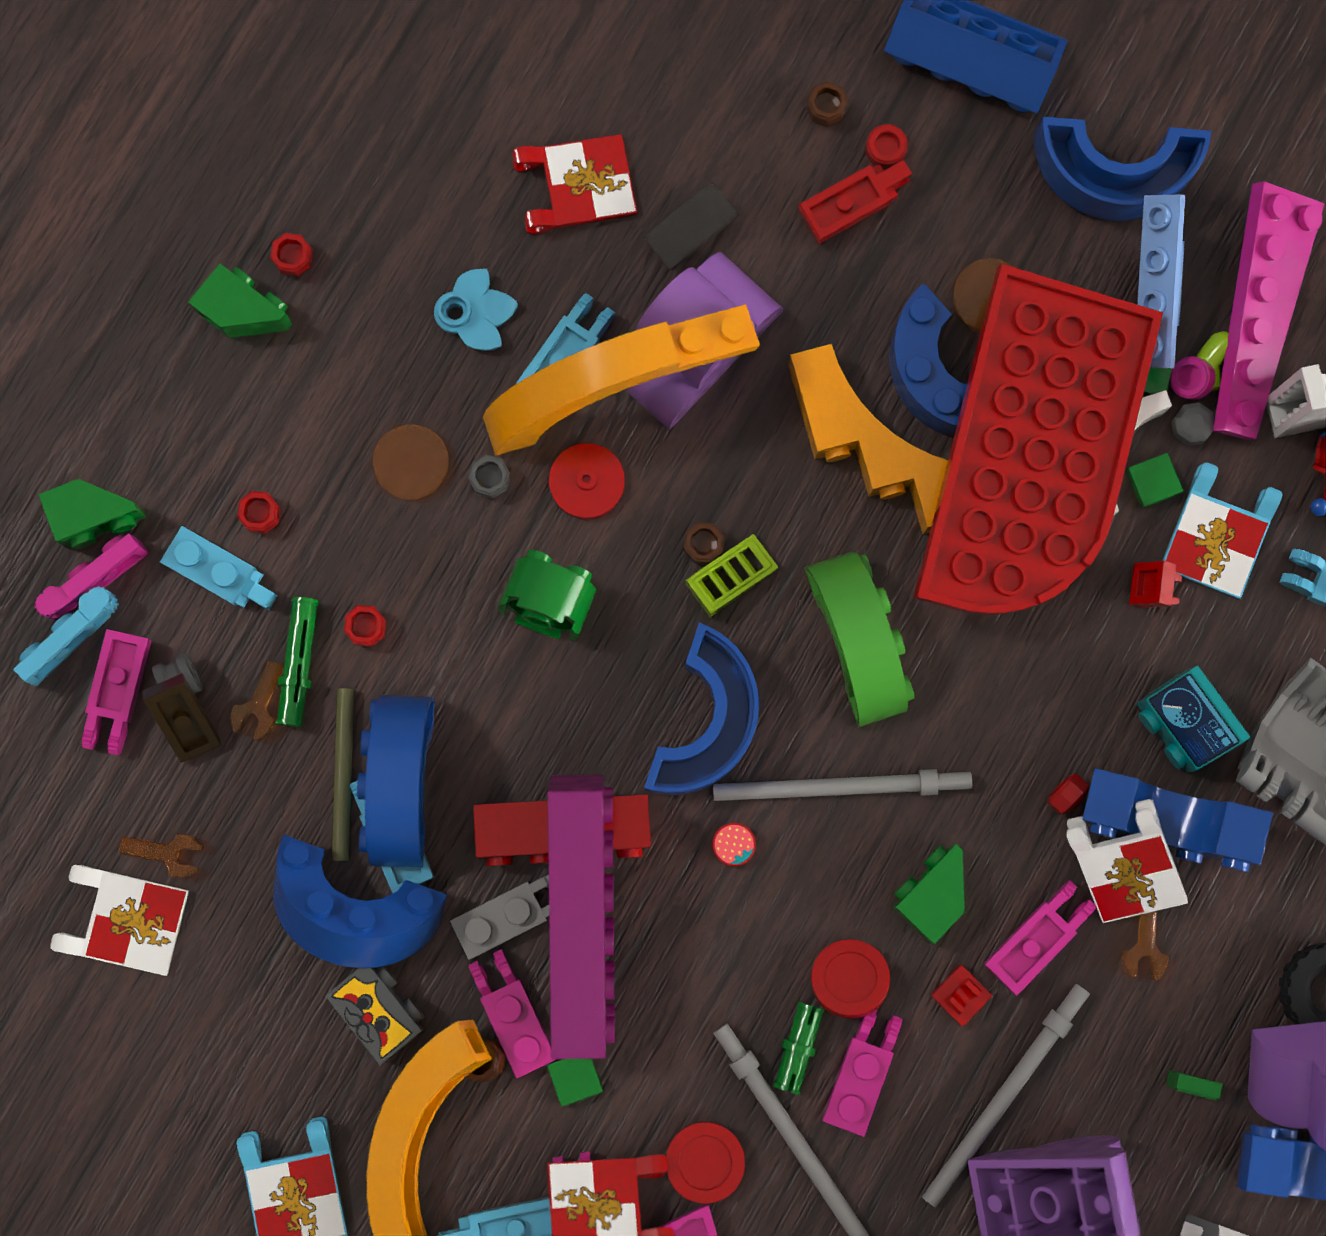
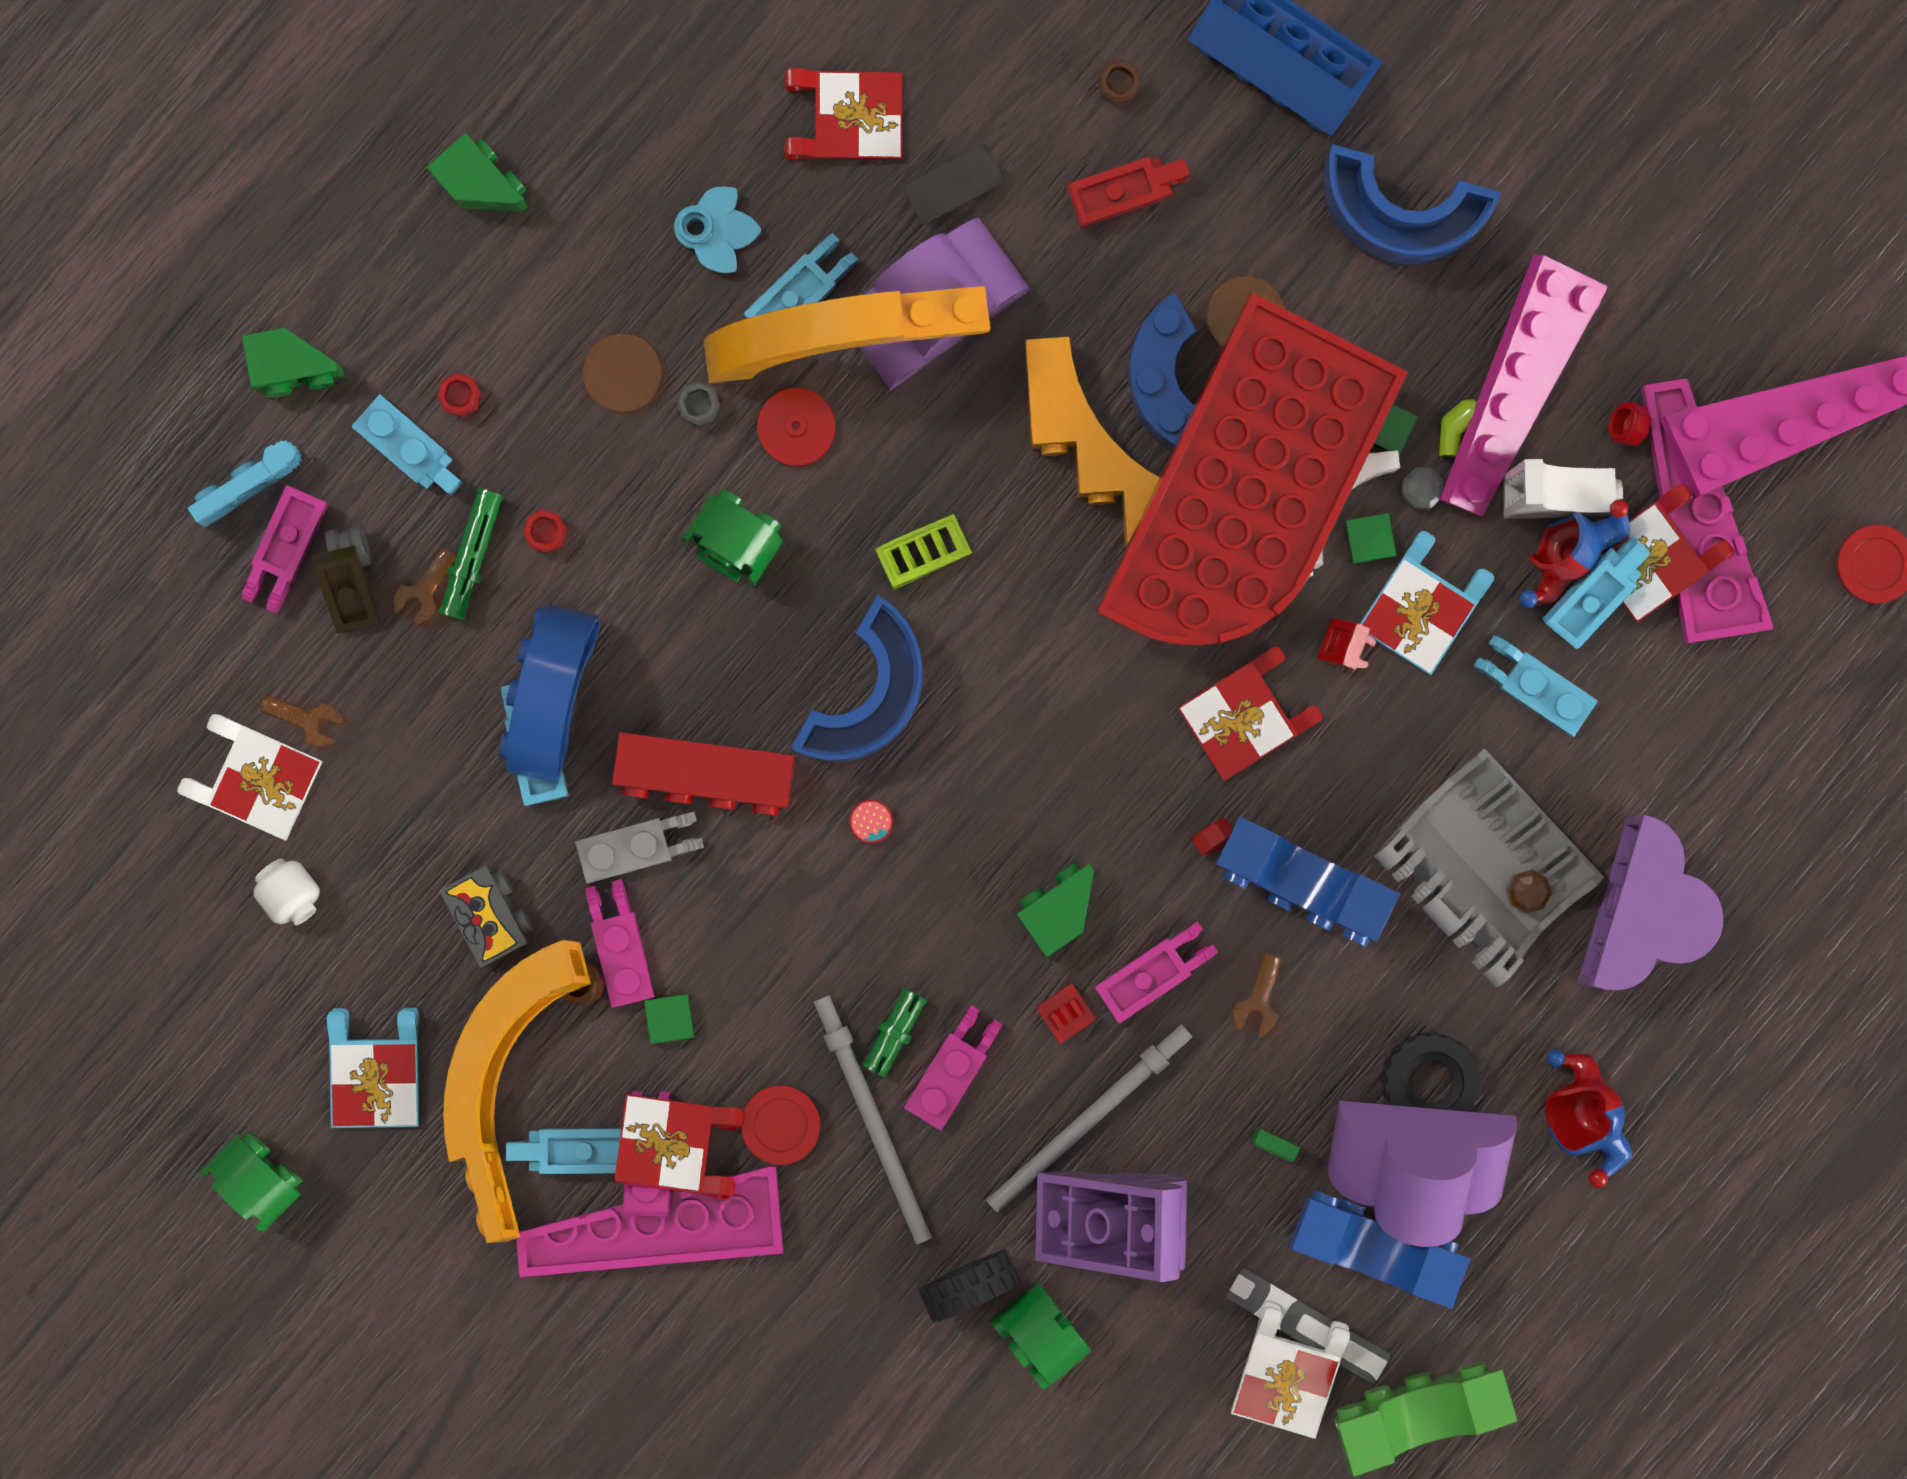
camera: 10 degrees right, 5 degrees up
dark pink hinge [34,533,150,621] -> none
red tile [270,233,313,277] -> none
blue brick [273,835,447,968] -> none
olive bar [332,688,354,861] -> none
magenta brick [548,775,615,1059] -> none
reddish brown tile [683,522,724,565] -> none
light grey bar [713,769,972,801] -> none
bright green brick [804,551,915,728] -> none
red piece [811,939,890,1019] -> none
red tile [865,124,908,169] -> none
flag [1067,799,1188,923] -> none
slope [1136,665,1251,773] -> none
light blue bracket [1137,194,1185,368] -> none
dark pink tile [1170,356,1216,400] -> none
none -> white head [254,858,320,925]
none -> flag [1178,646,1323,781]

